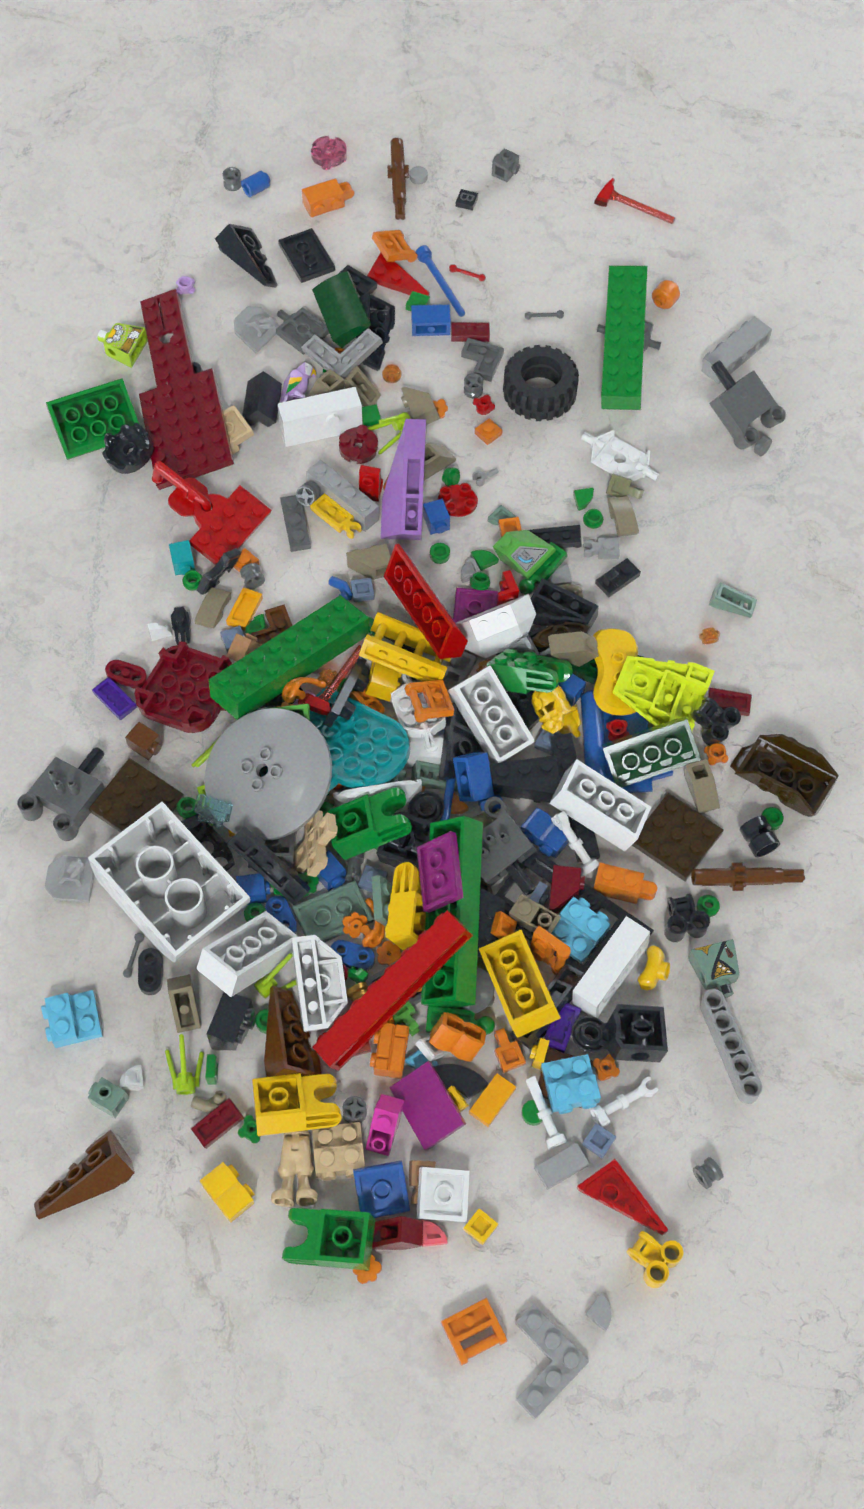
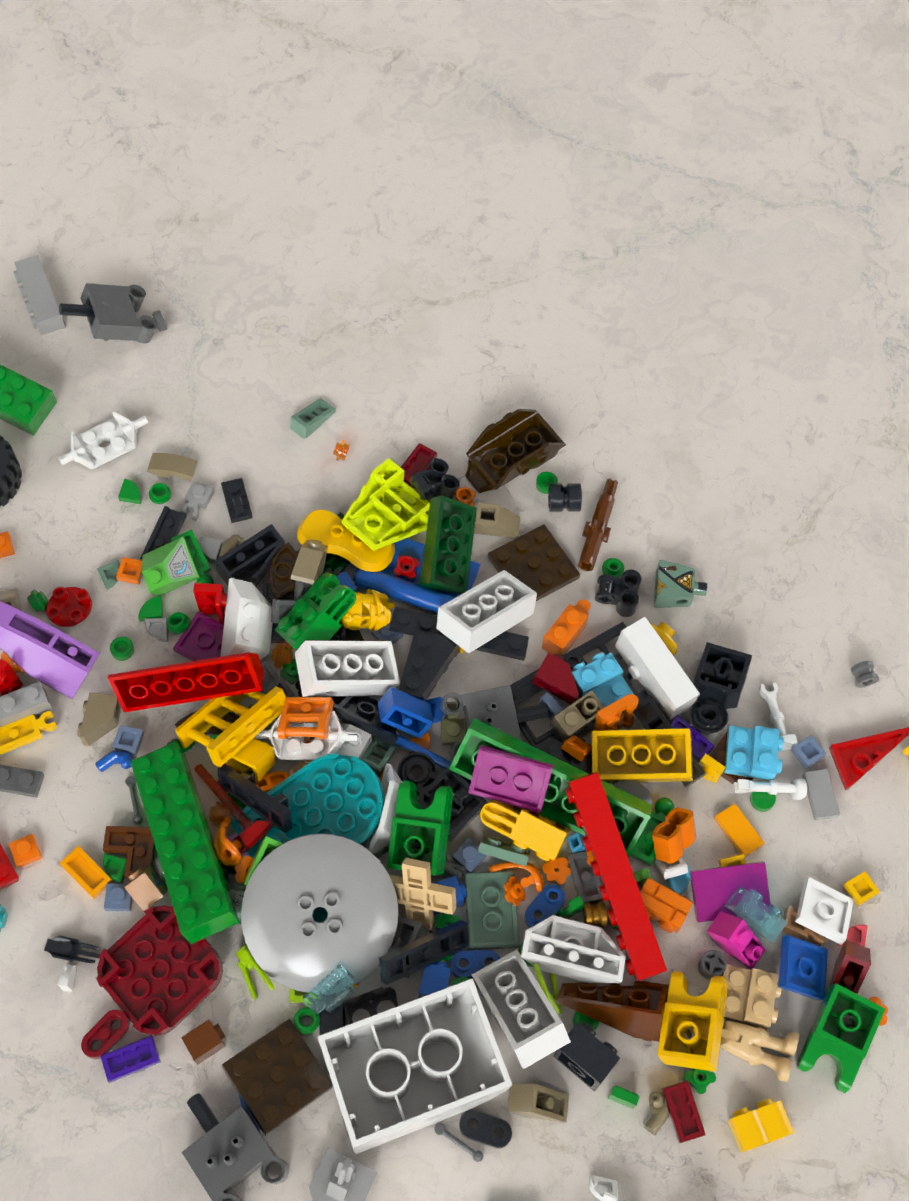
camera: 70 degrees left, 0 degrees up
lime plant [165,1034,204,1095] -> none
green plate [182,570,202,591] -> none
dark tan slope [195,588,231,628] -> none
black tile [196,548,242,595] -> none
dark grey wheel [240,563,265,589] -> none
blue brick [423,499,450,535] -> none
black tile [434,1064,488,1099] -> none
light grey hand [472,468,499,486] -> none
orange plate [494,1028,526,1073] -> none
blue brick [520,807,569,858] -> none
white piece [551,811,599,876] -> none
orange plate [592,1054,620,1081] -> none
olive plate [606,473,644,499] -> none
light grey beam [700,989,762,1104] -> none
none -> clear light blue brick [725,887,788,943]

